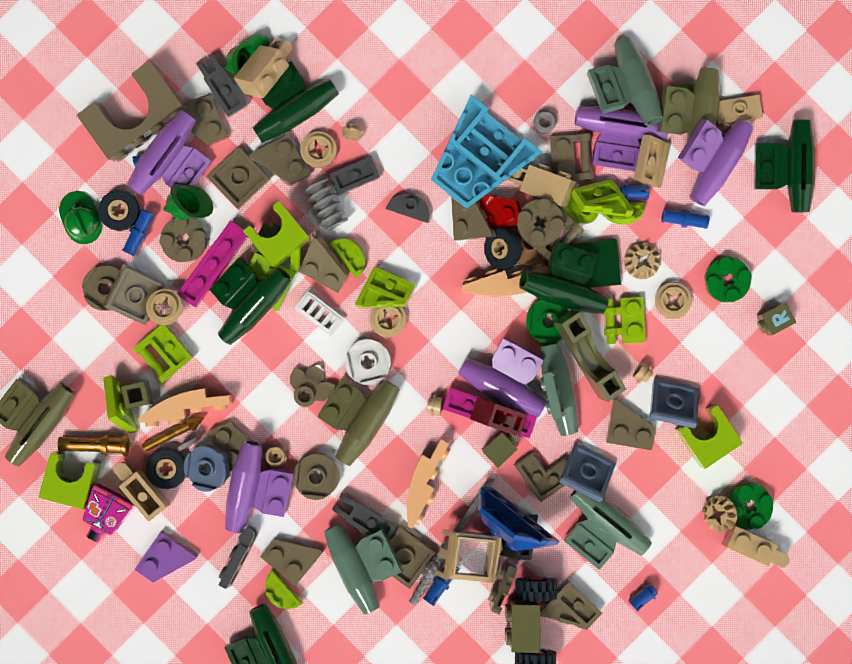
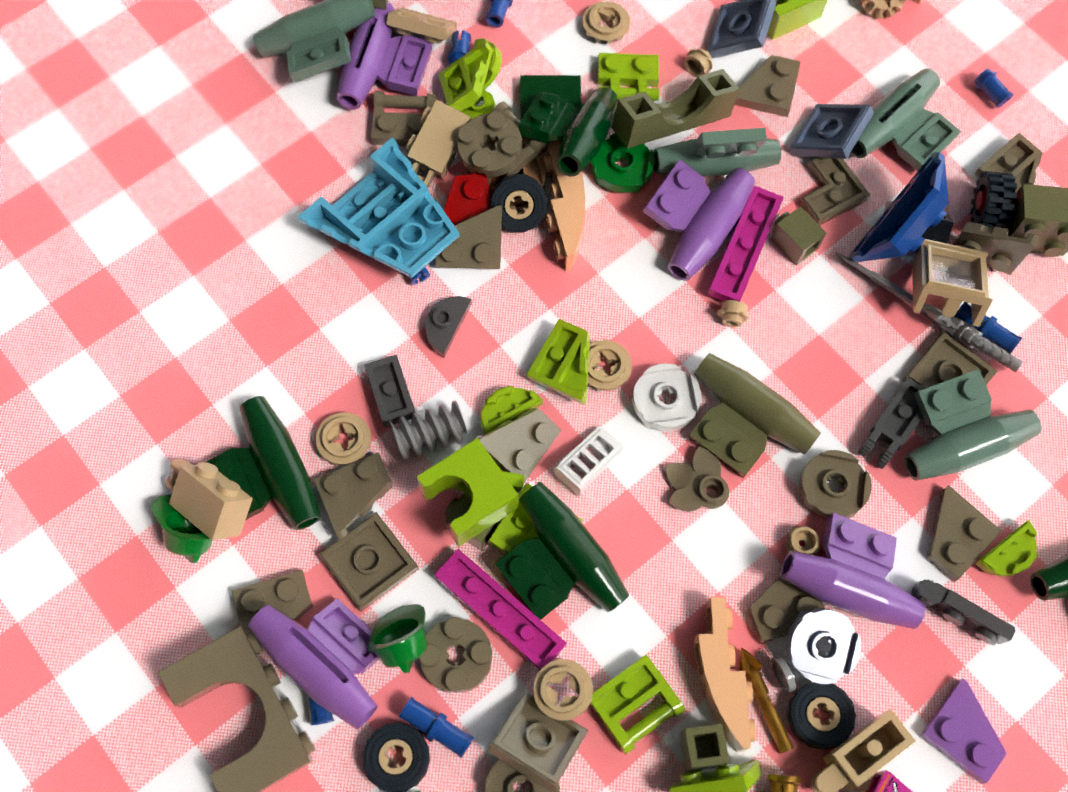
camera: 85 degrees left, 20 degrees down
dark grey hinge [196,53,248,118] -> none
tan plate [341,123,364,141] -> none
light nougat slope [407,438,451,529] -> none
dark red arch [470,397,527,436] -> none
light grey plate [533,110,556,134] -> none
tan gear [624,243,661,279] -> none

